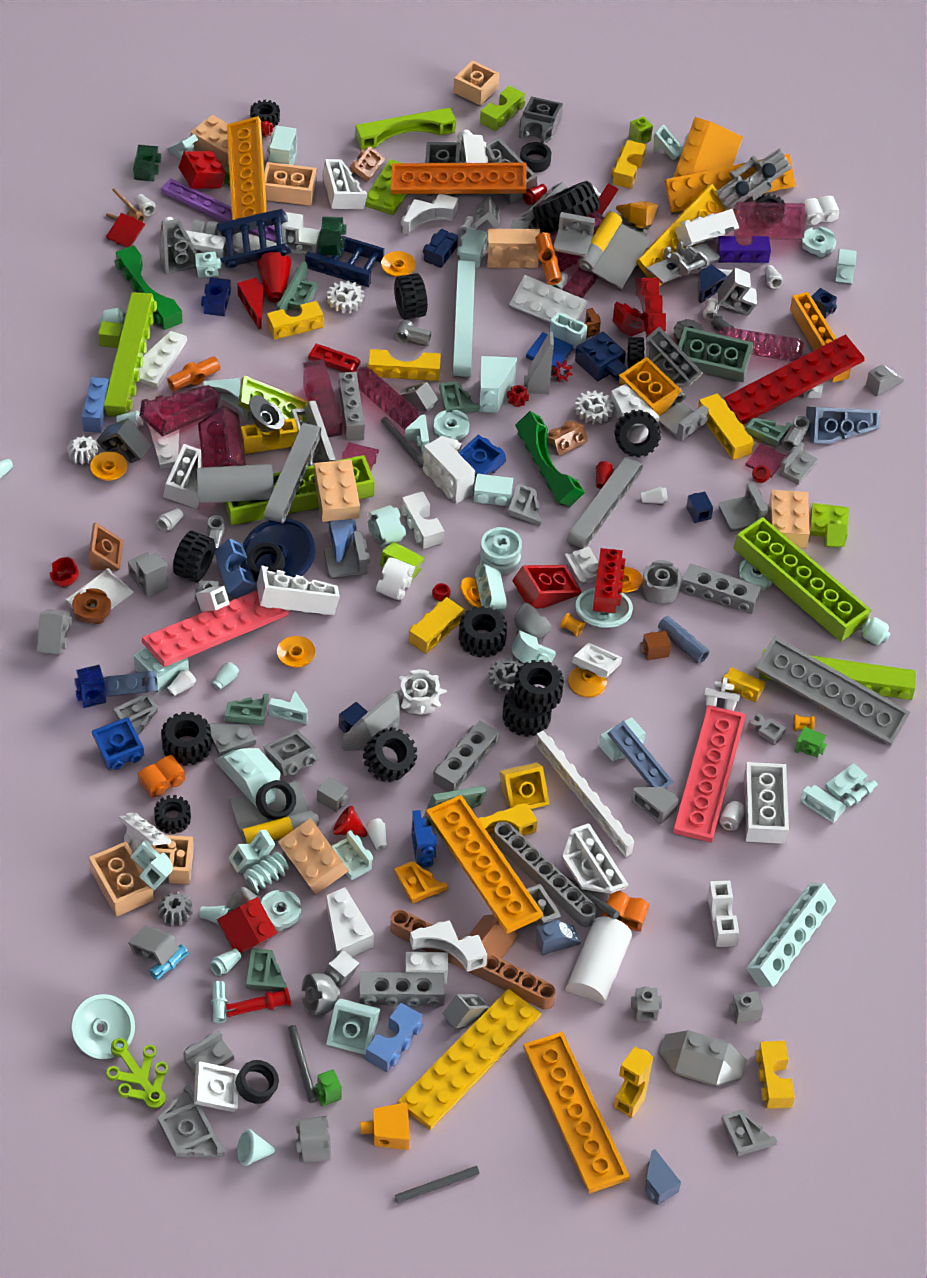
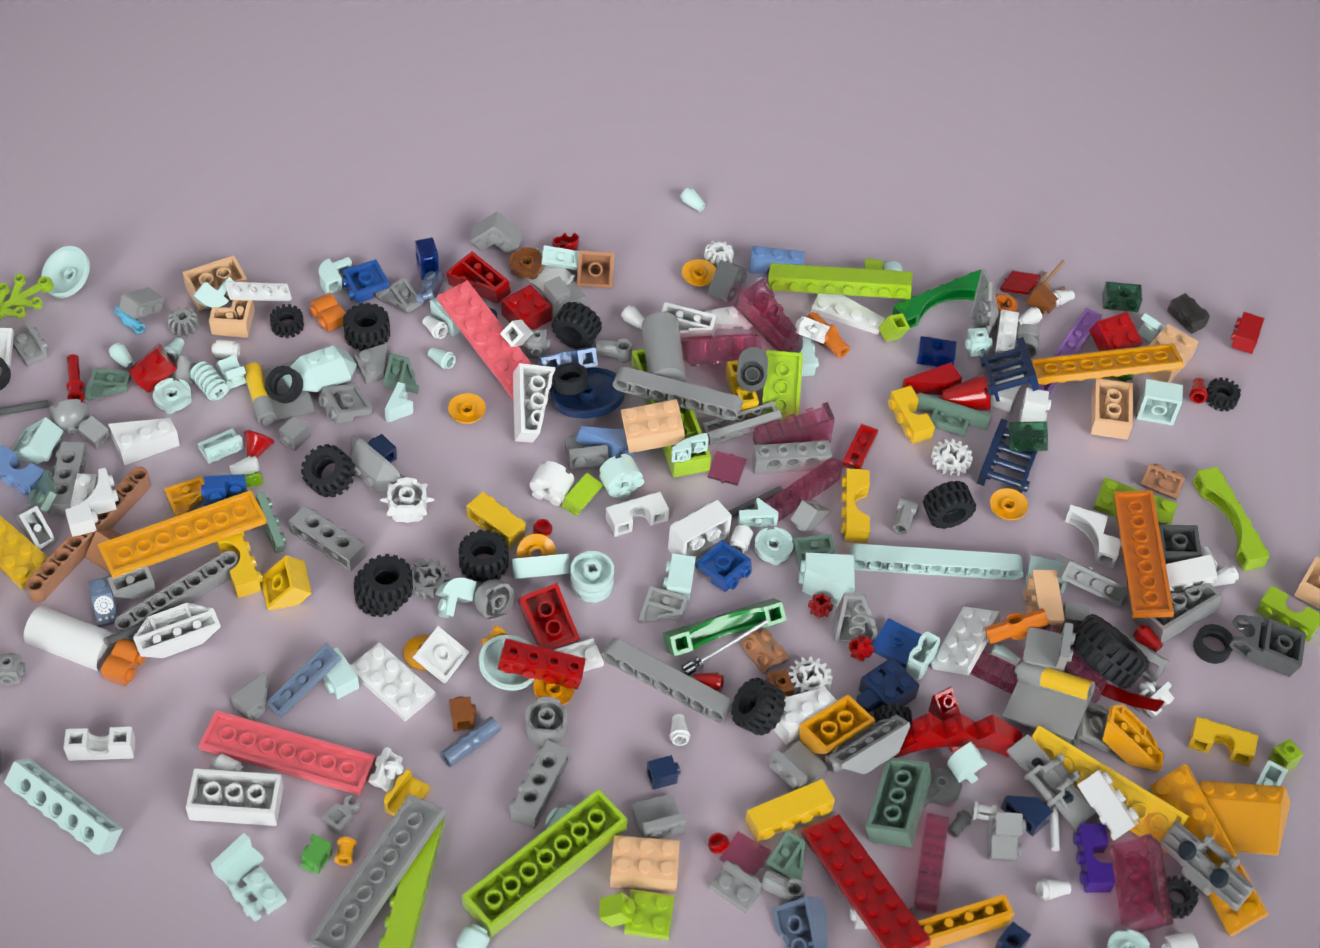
camera: 90 degrees right, 0 degrees up
light aqua axle [211,981,227,1024] -> none
light nougat brick [278,818,349,895] -> none
white wedge [322,159,367,209] -> none
dark blue brick [423,229,458,268] -> none
white plate [536,731,634,857] -> none
dark orange bracket [584,308,601,337] -> none
none -> sand green wing [28,469,57,512]
none -> white brick [212,340,240,359]
none -> clear neon green pin [245,472,264,488]
none -> light aqua brick [319,257,352,294]
none -> white plate [350,642,436,721]
none -> red wedge [446,251,511,303]
none -> red brick [501,284,552,330]
none -> light aqua panel [541,245,579,270]
none -> light aqua slope [671,433,709,462]
none -> piece [682,620,768,676]
none -> dark orange brick [766,669,794,697]
none -> white hips [794,316,830,344]
none -> lime brick [878,313,910,342]
none -> light aqua brick [948,742,987,784]
none -> orange gear [995,294,1018,314]
none -> dark orange brick [1026,284,1059,315]
none -> clear smoke brick [1167,293,1210,334]
none -> red brick [1230,312,1265,354]

